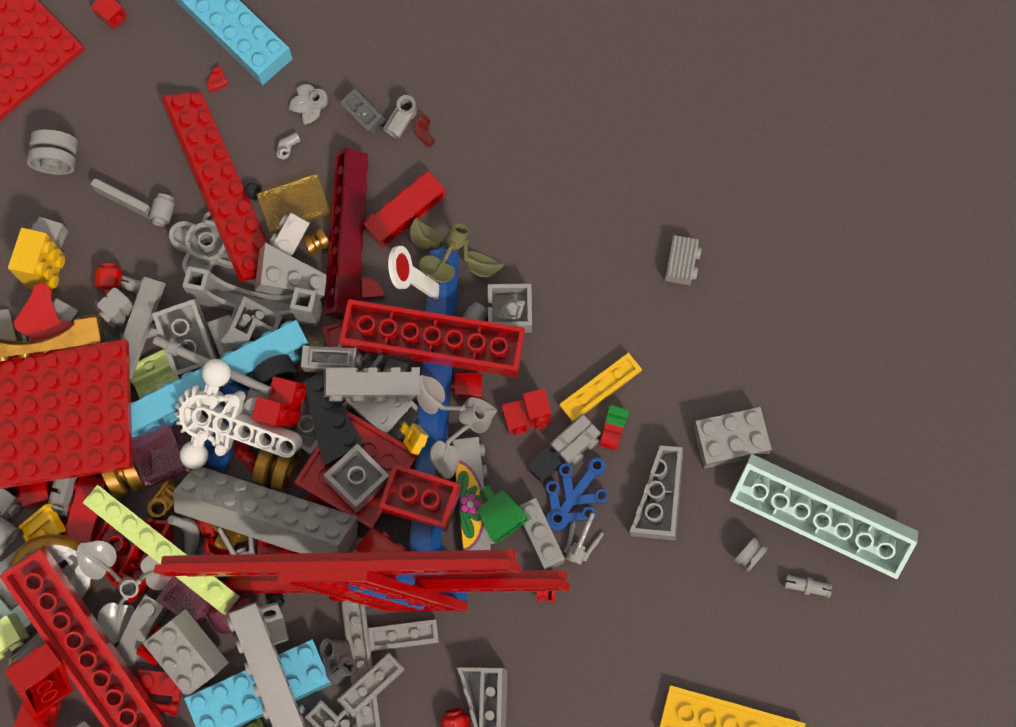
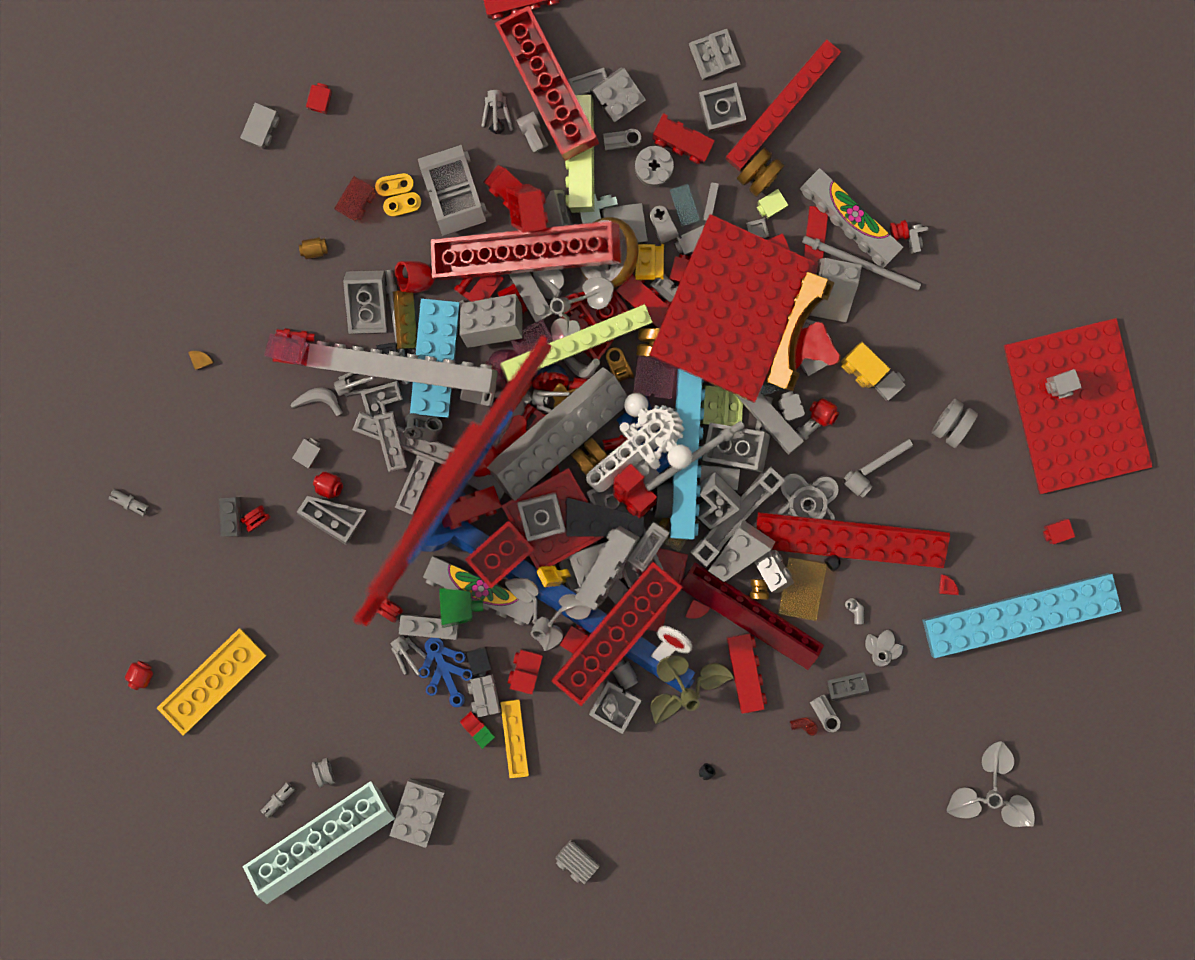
camera: 115 degrees right, 15 degrees up
light grey wedge [630,446,684,540] -> none
none -> black hinge [699,763,716,780]

